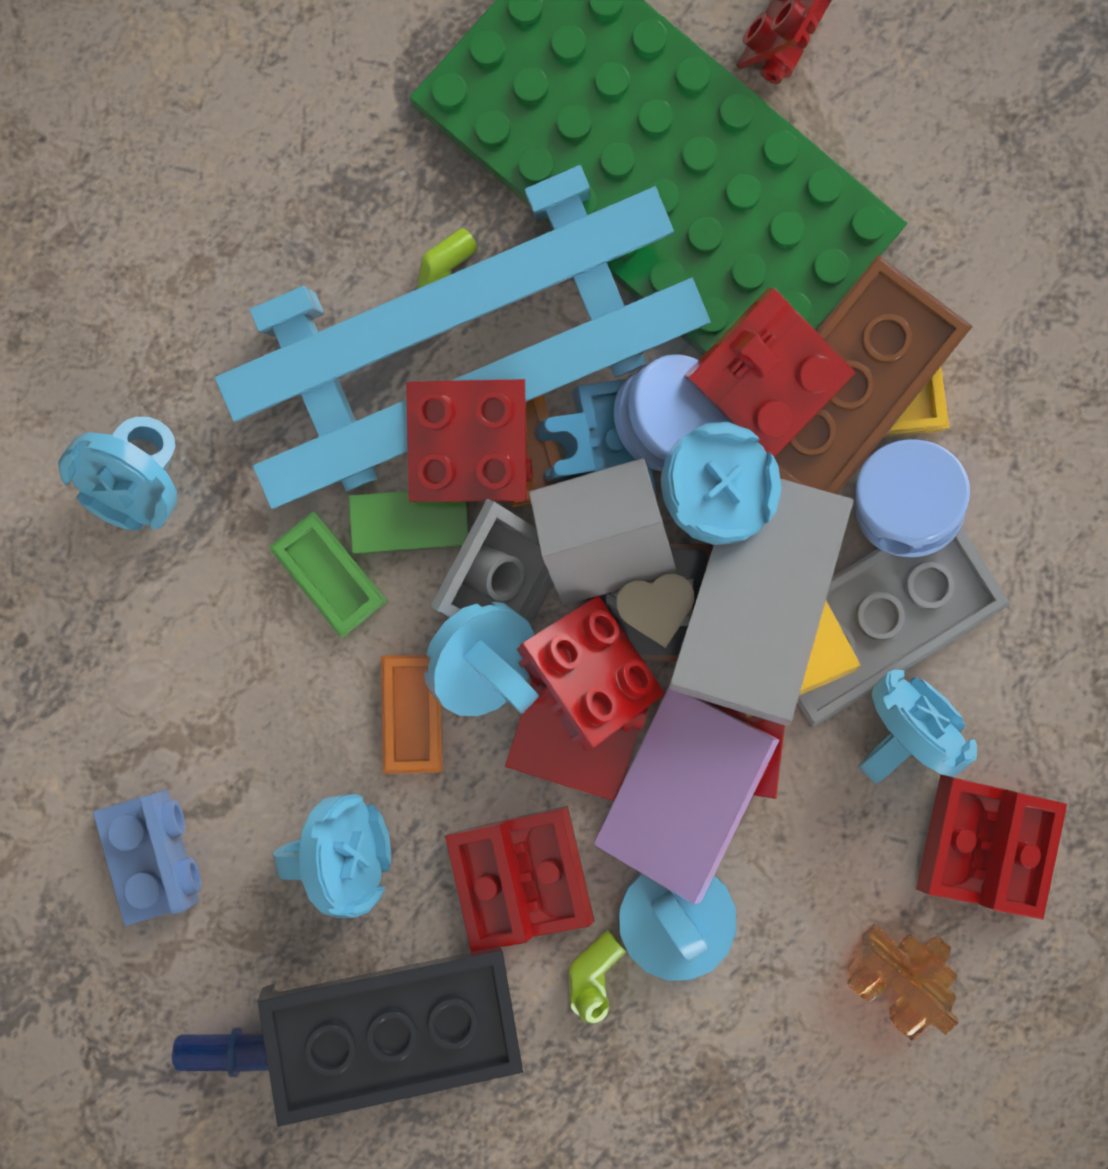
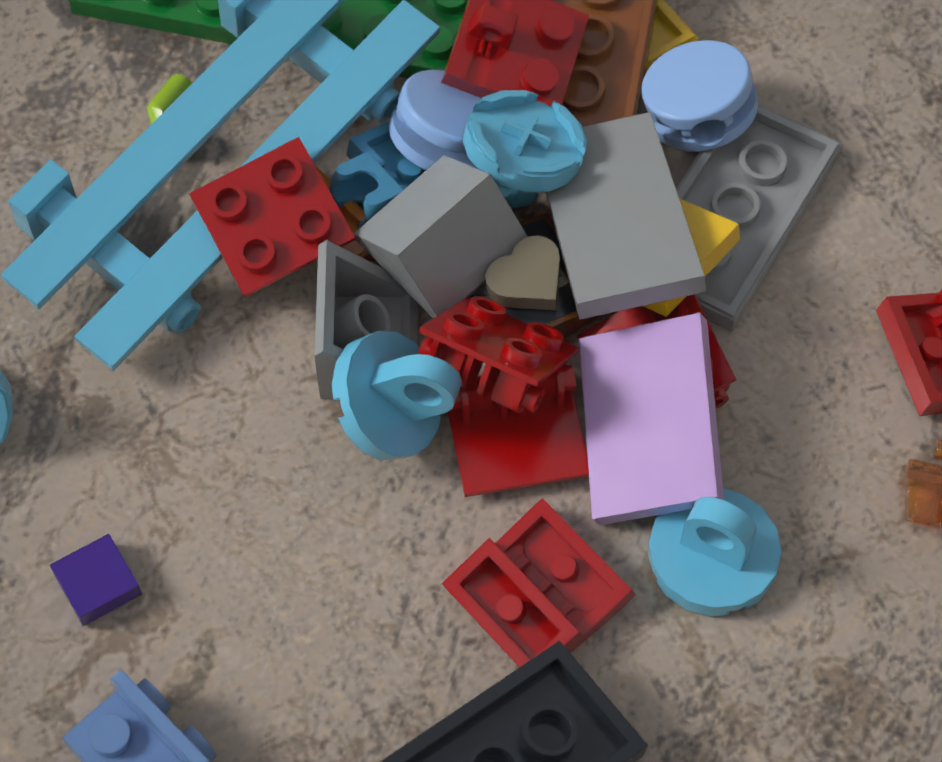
camera: 30 degrees left, 25 degrees down
bright green tile [268,511,389,638] -> none
medium azure tile [272,794,392,918] -> none
bright green tile [348,491,469,555] -> none
orange tile [381,655,443,774] -> none
lime arm [568,929,627,1024] -> none
medium azure tile [858,669,977,784] -> none
none -> dark purple tile [50,533,142,626]

